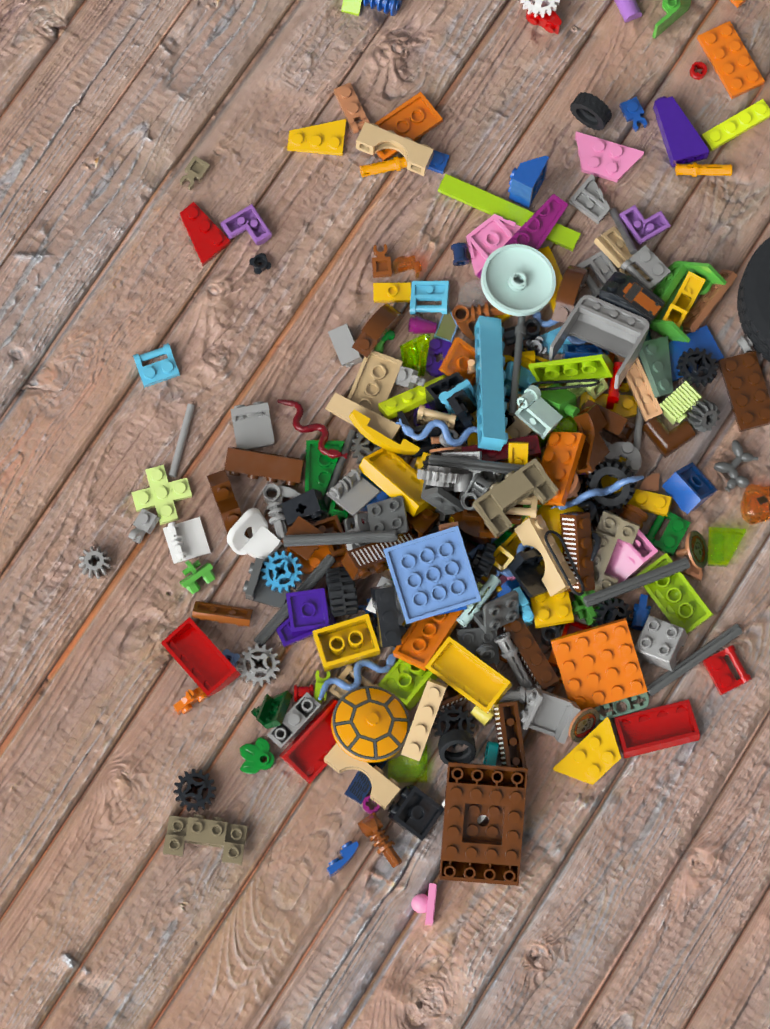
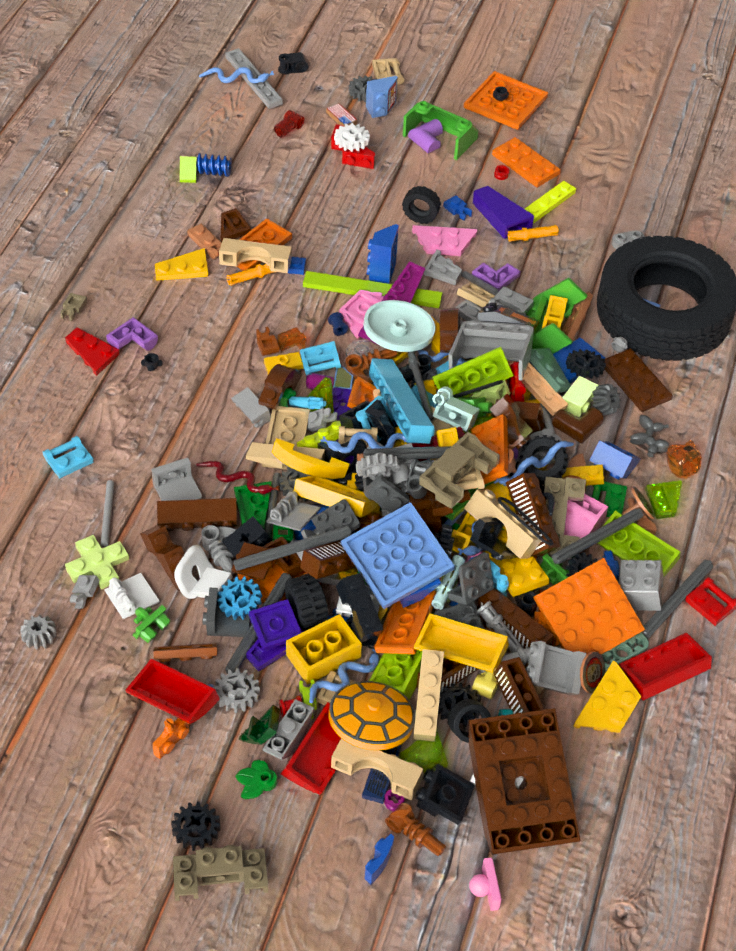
camera: 15 degrees left, 25 degrees down
none -> reddish brown wing [221,208,251,243]
none -> medium azure piece [289,396,326,409]

